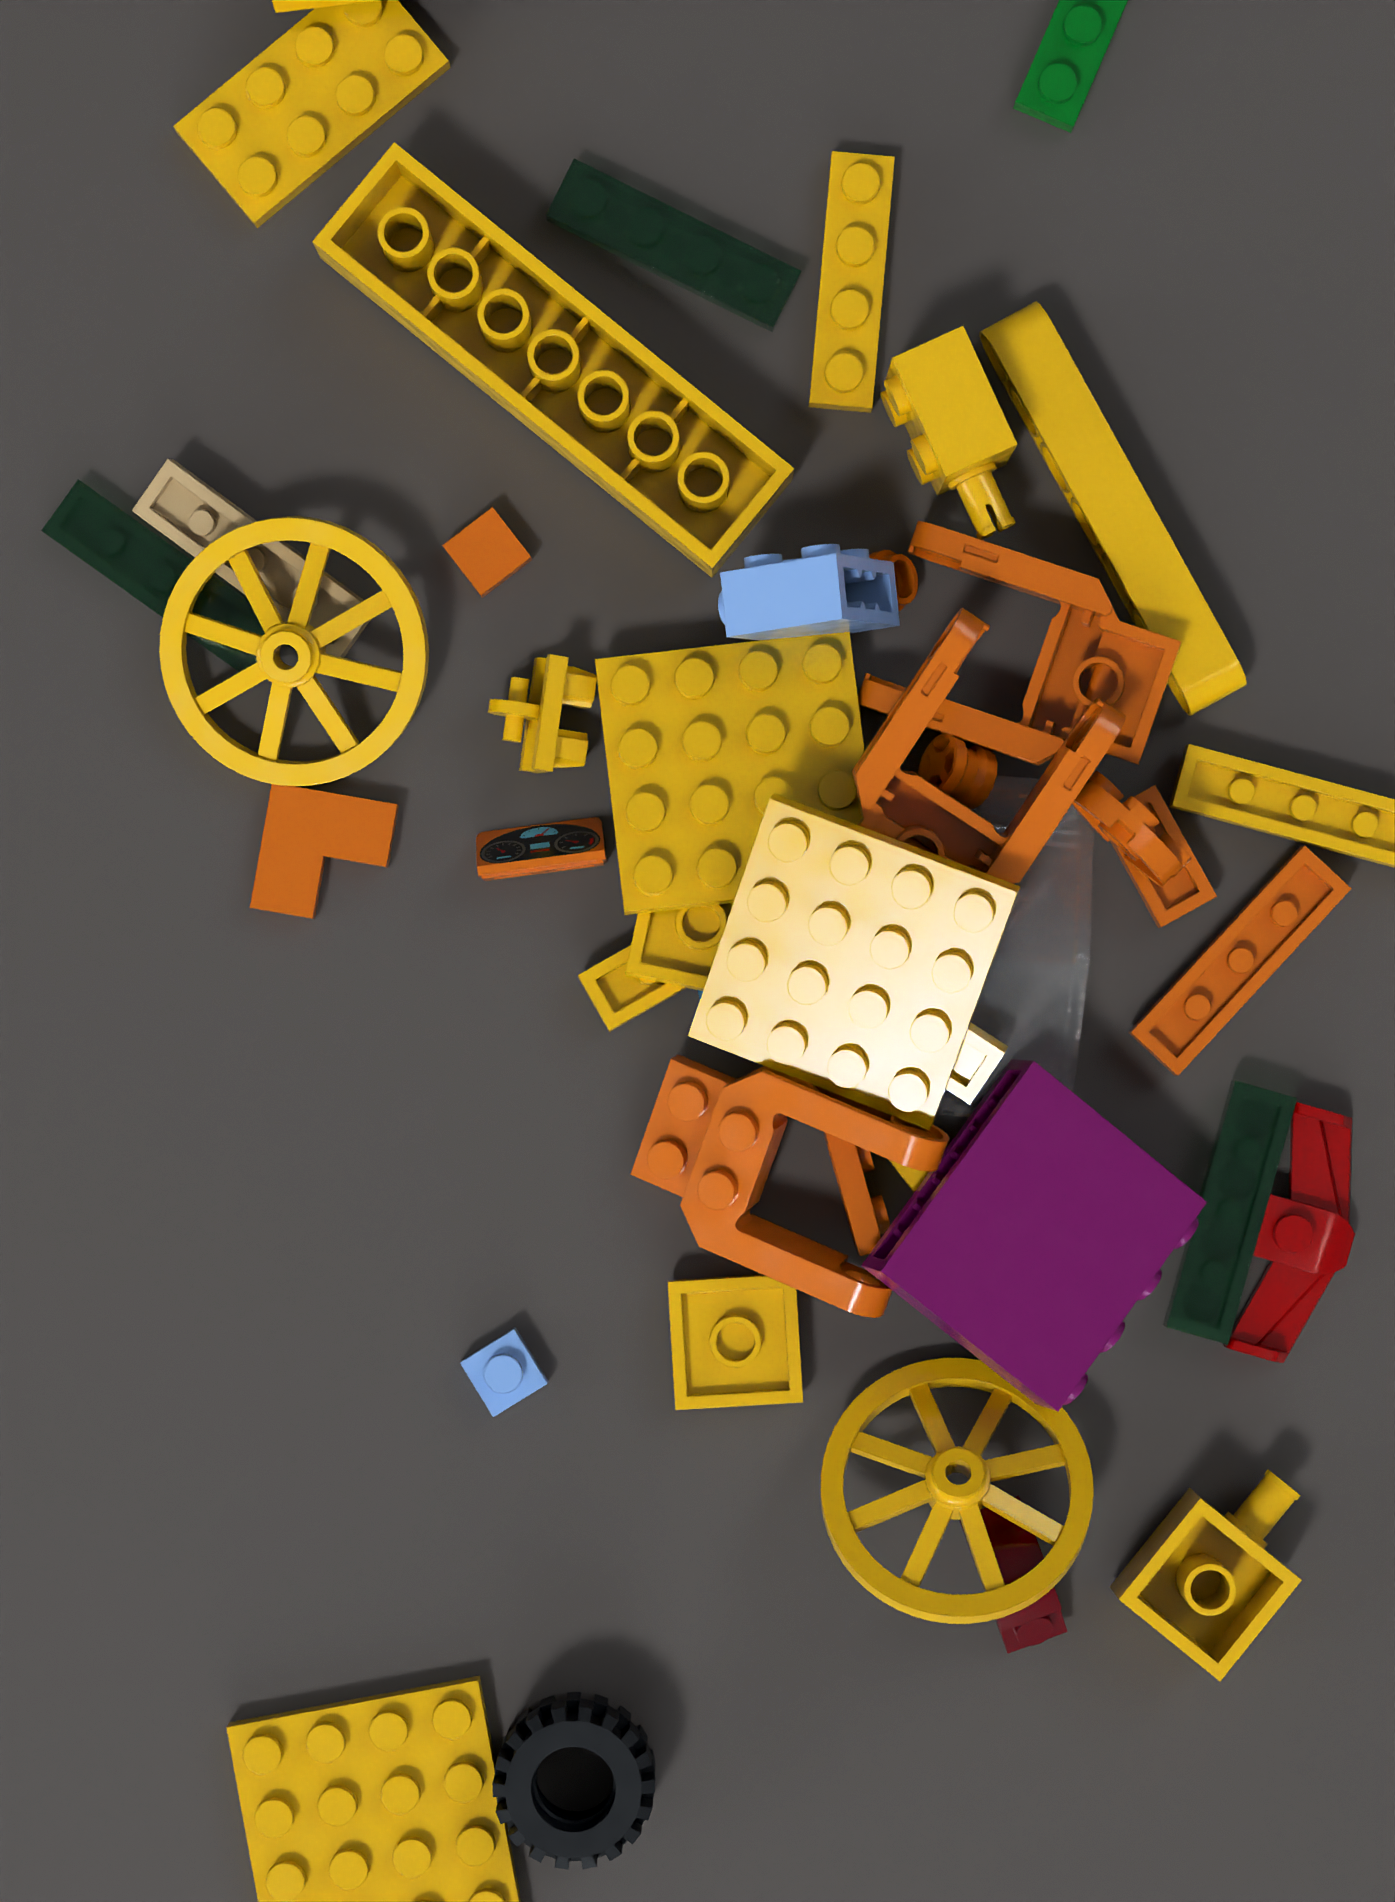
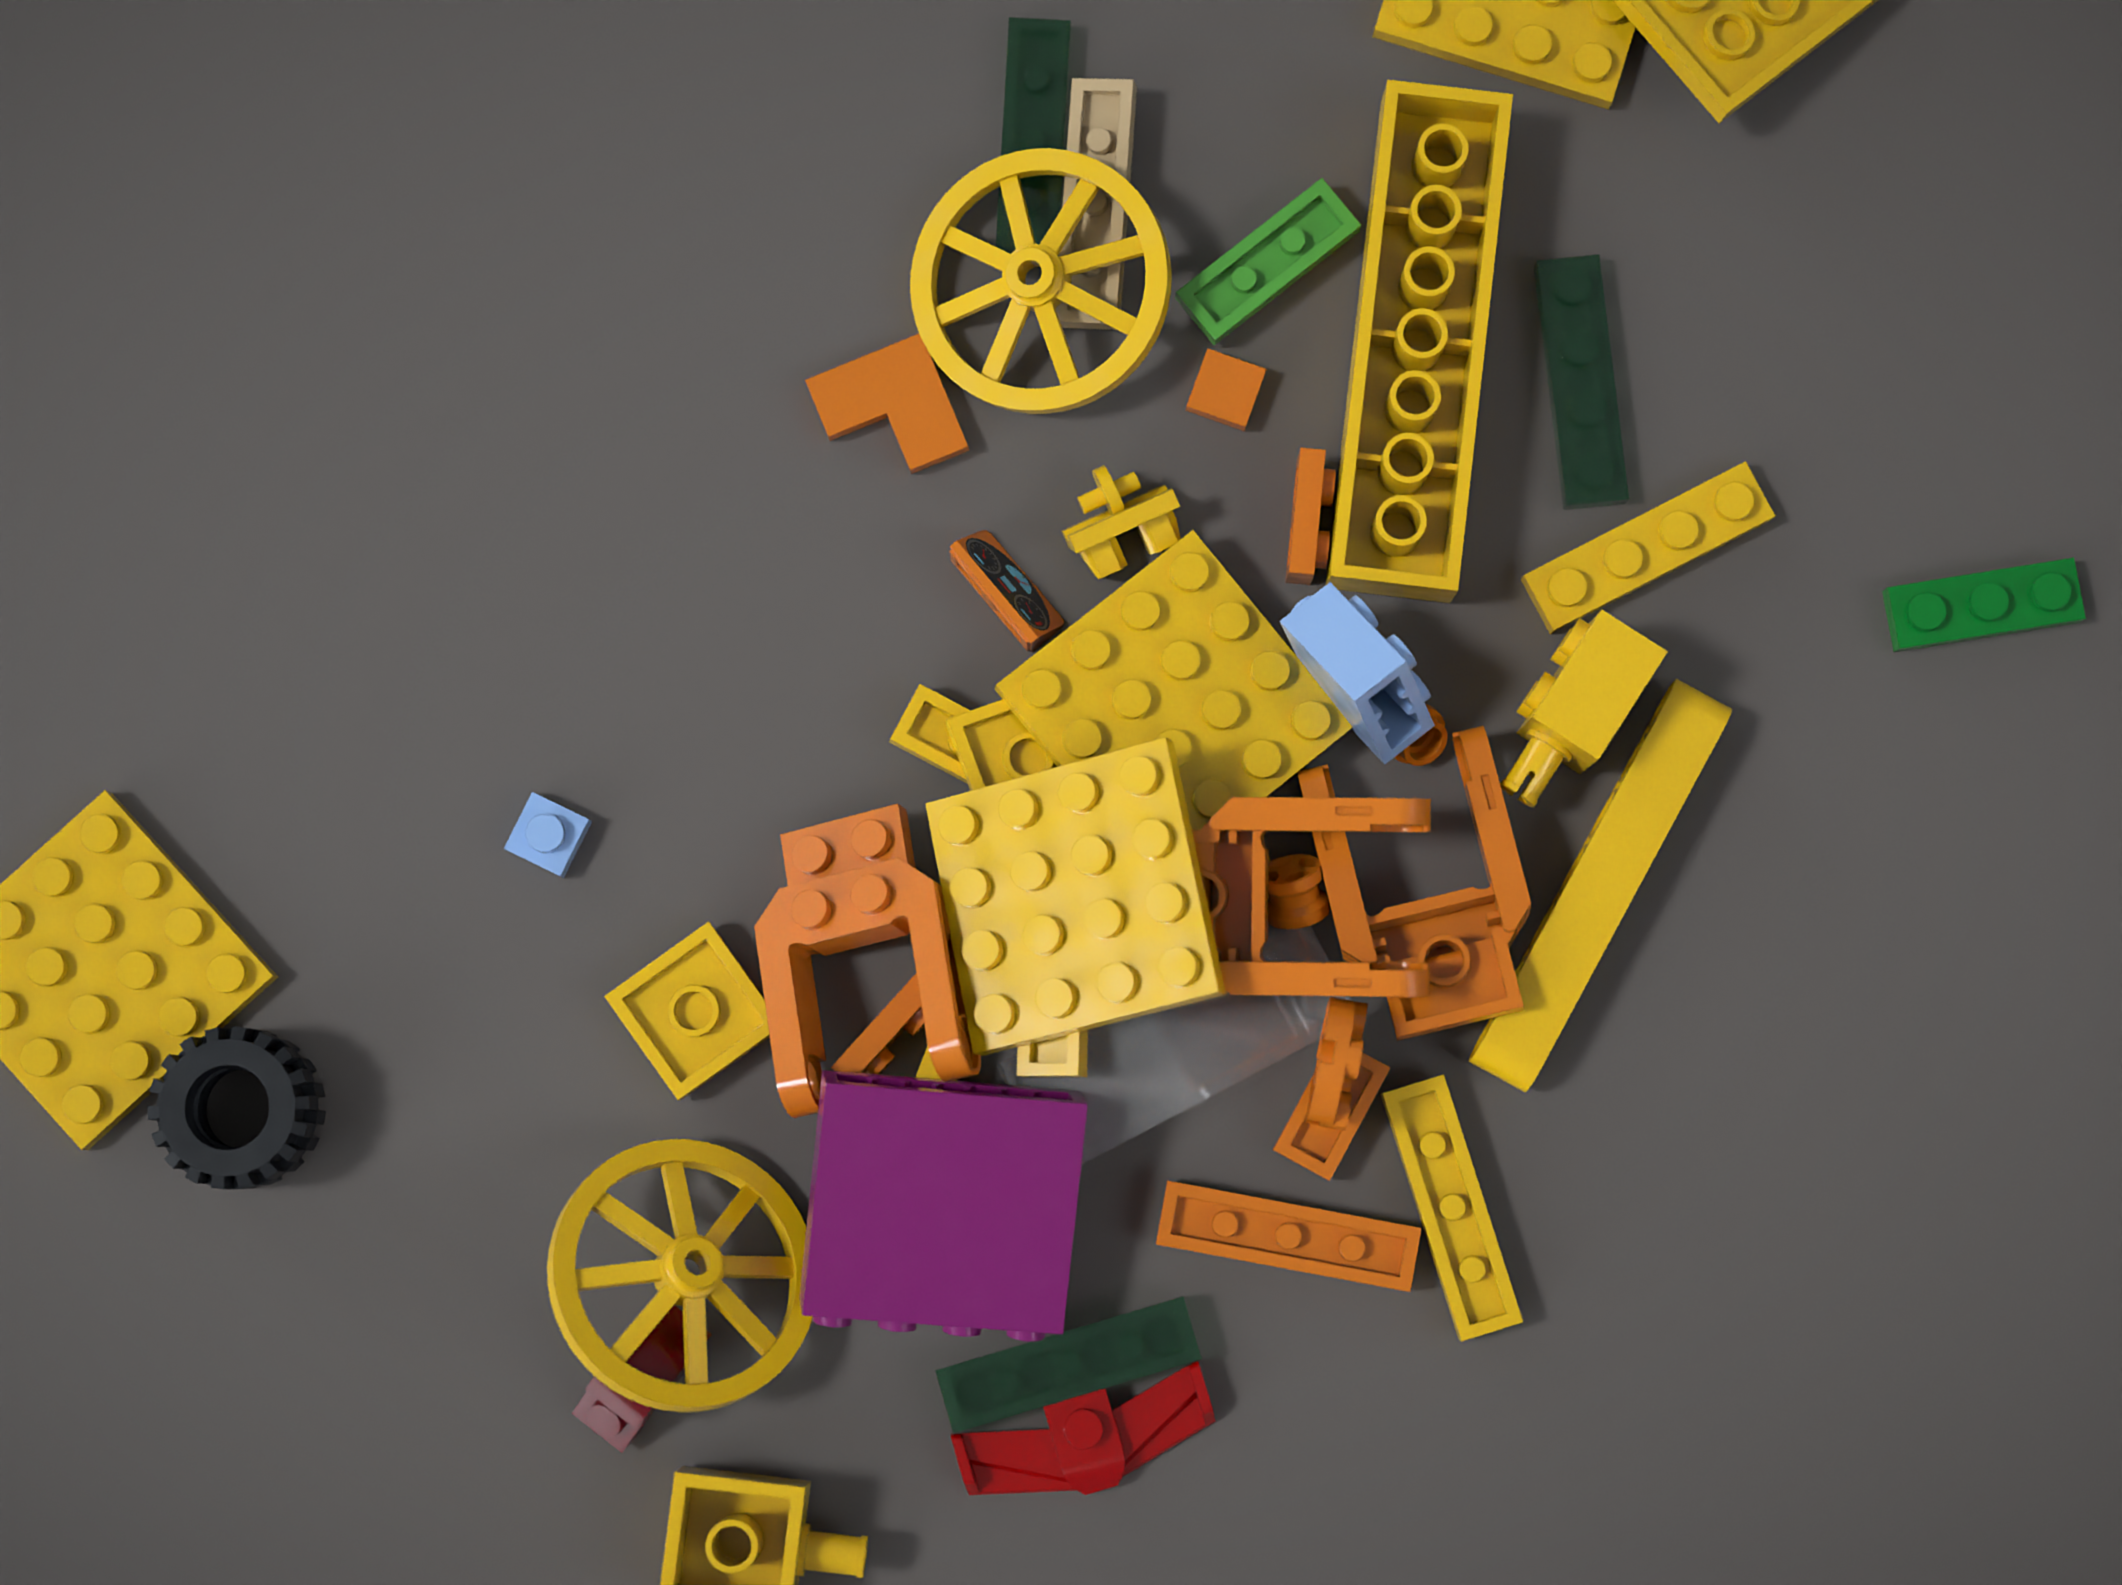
camera: 60 degrees right, 5 degrees down
none -> bright green plate [1175,178,1361,346]
none -> orange plate [1285,447,1336,585]

